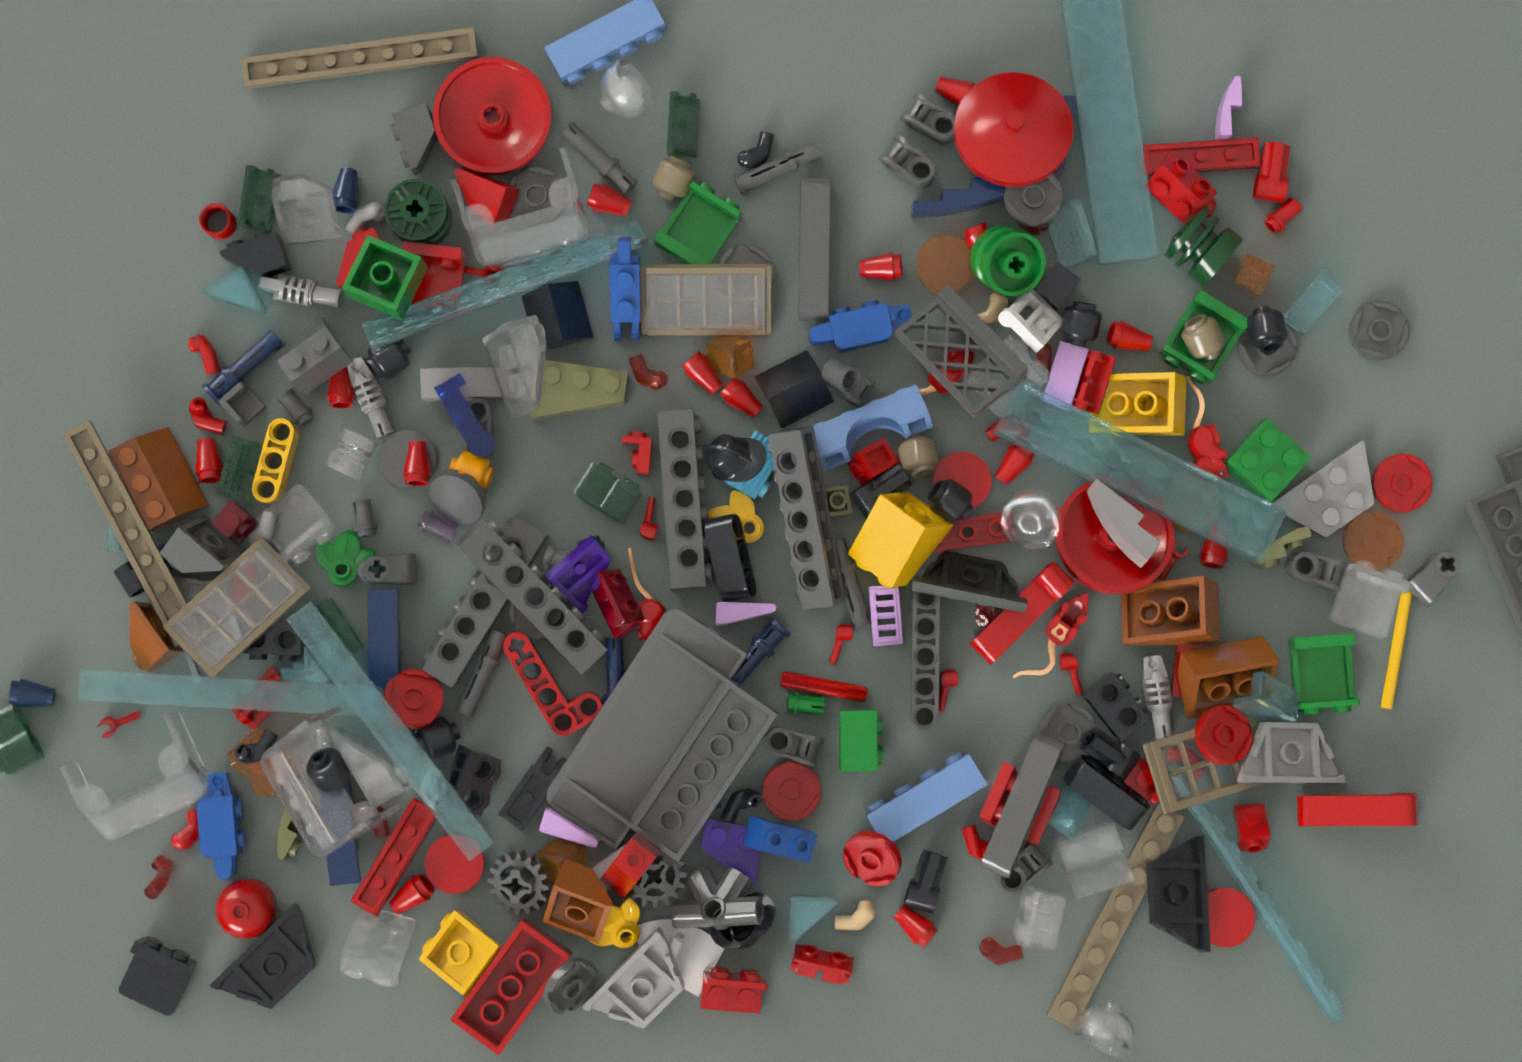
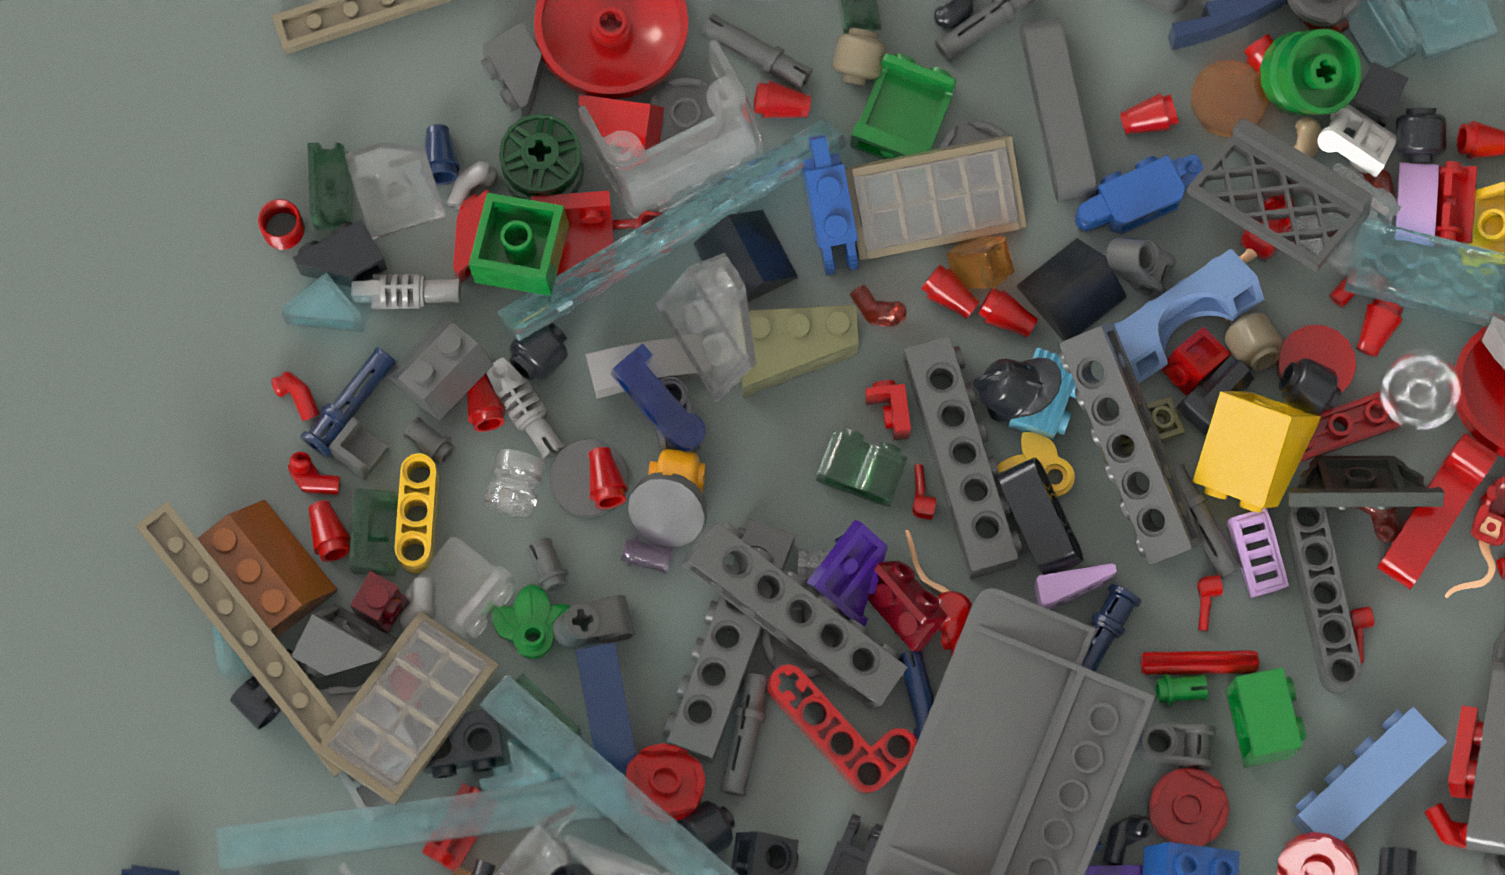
camera: 10 degrees left, 10 degrees down
dark orange slope [129,601,183,672] -> none

